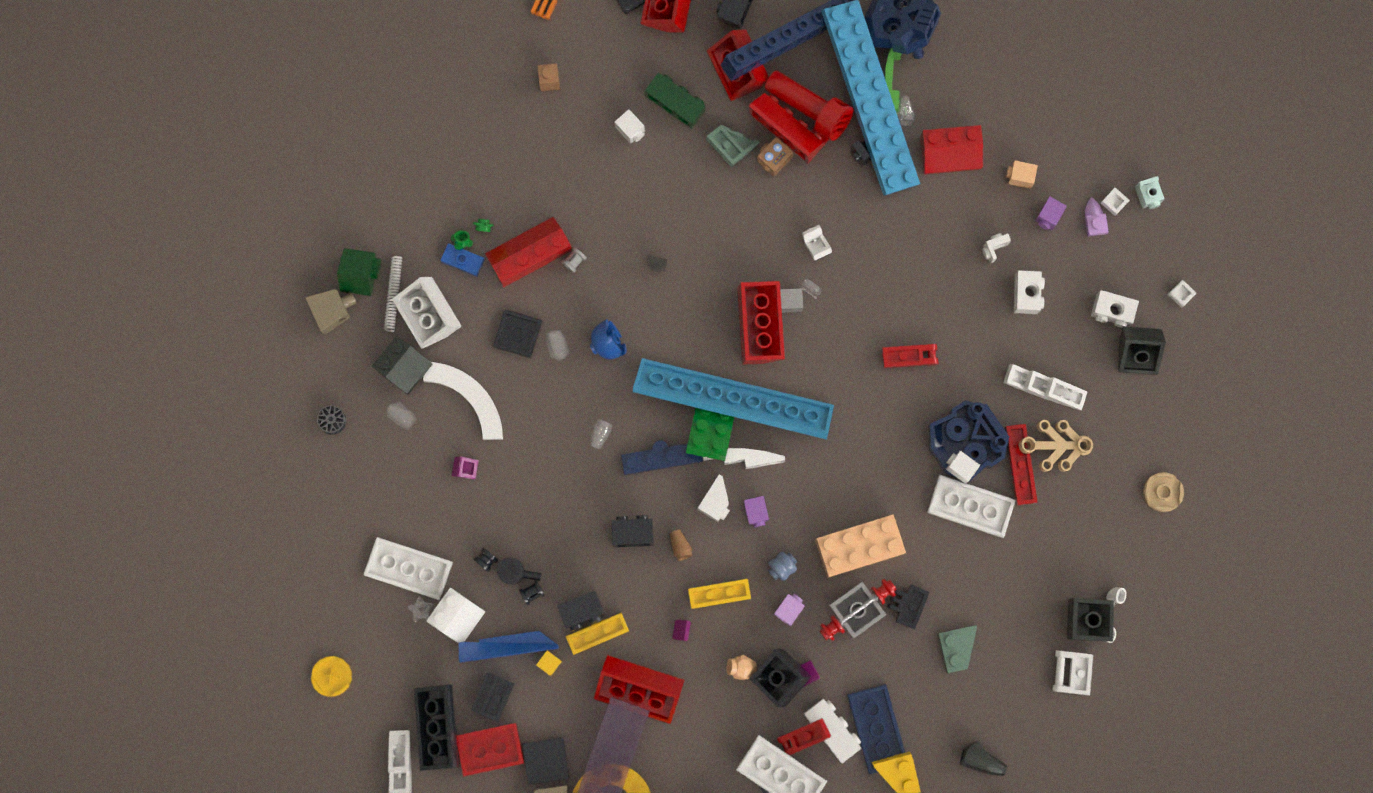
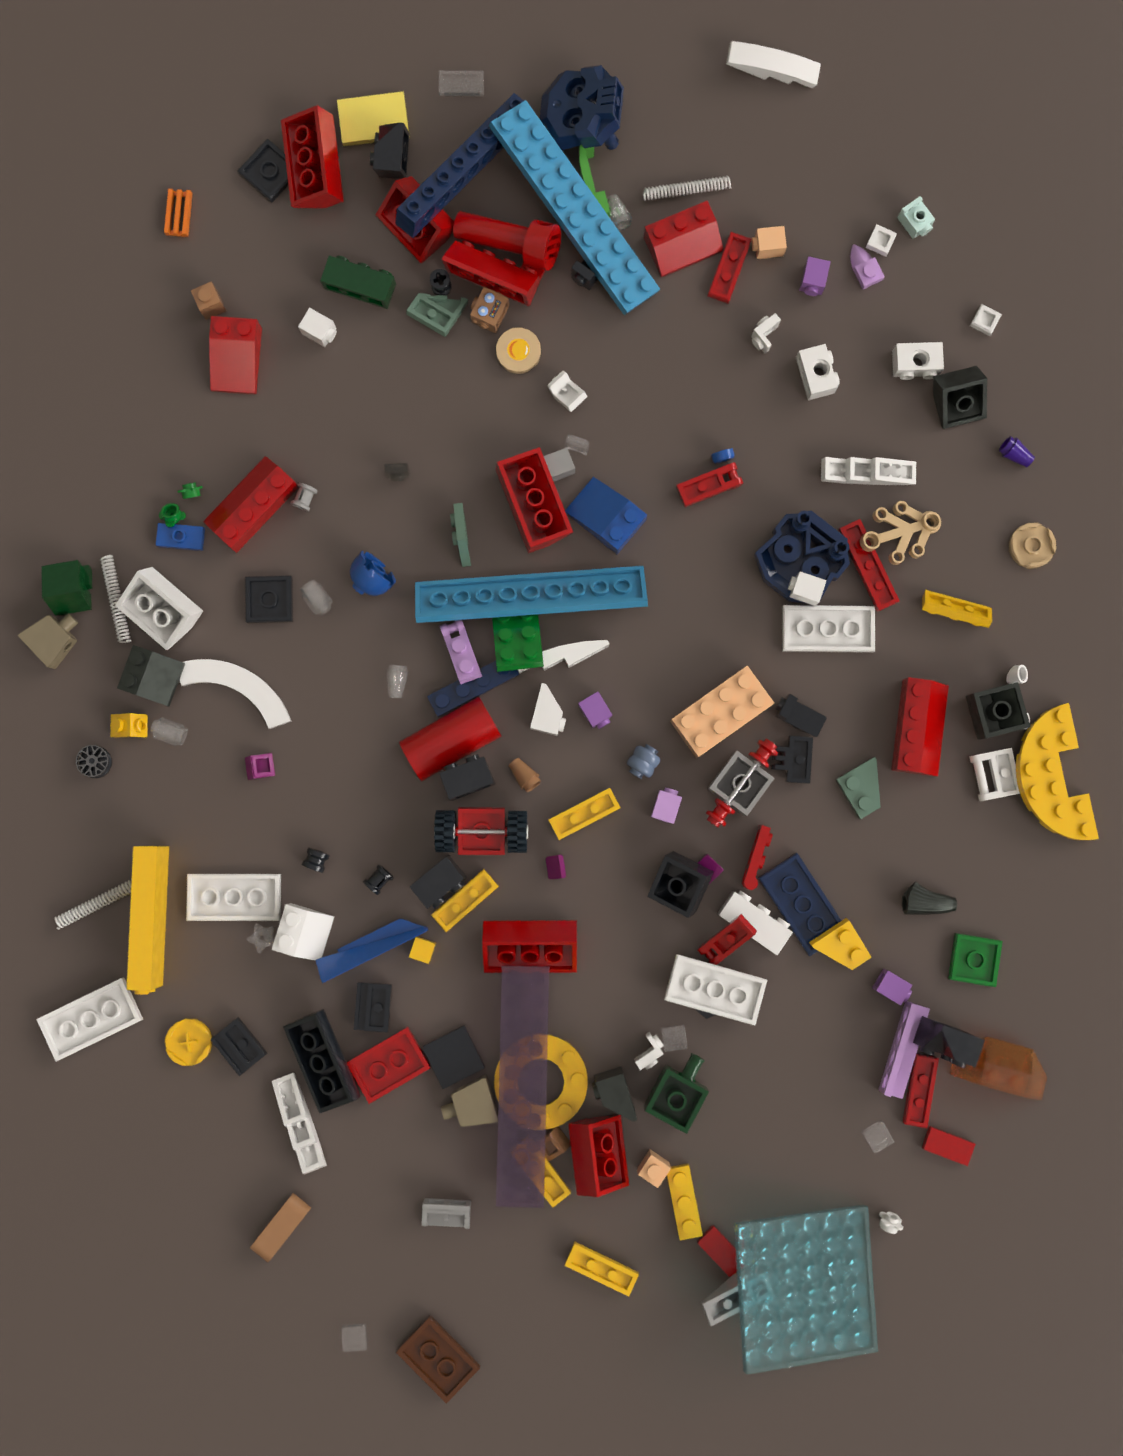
camera: 15 degrees left, 5 degrees up
black piece [497,557,542,585] -> none
light nougat rock [726,655,757,680] -> none
none -> white plate [36,977,143,1062]
none -> white piece [54,878,132,930]
none -> yellow bracket [110,713,148,738]
none -> yellow brick [127,846,169,995]
none -> red slope [209,316,262,394]
none -> black plate [210,1017,267,1076]
none -> red brick [399,697,502,782]
none -> black bush [430,269,452,296]
none -> plate [434,807,528,855]
none -> lavender plate [439,620,482,684]
none -> sand green wing [450,503,471,567]
none -> tan tile [496,327,541,374]
none -> blue slope [565,477,647,555]
none -> white piece [643,175,731,201]
none -> red tile [708,232,751,304]
none -> blue tile [711,448,735,464]
none -> white slope [726,41,821,88]
none -> red plate [742,825,773,890]
none -> black bracket [775,694,827,737]
none -> red slope [891,677,949,777]
none -> yellow plate [922,590,992,628]
none -> dark purple cone [999,436,1035,468]
none -> yellow plate [1016,703,1099,840]

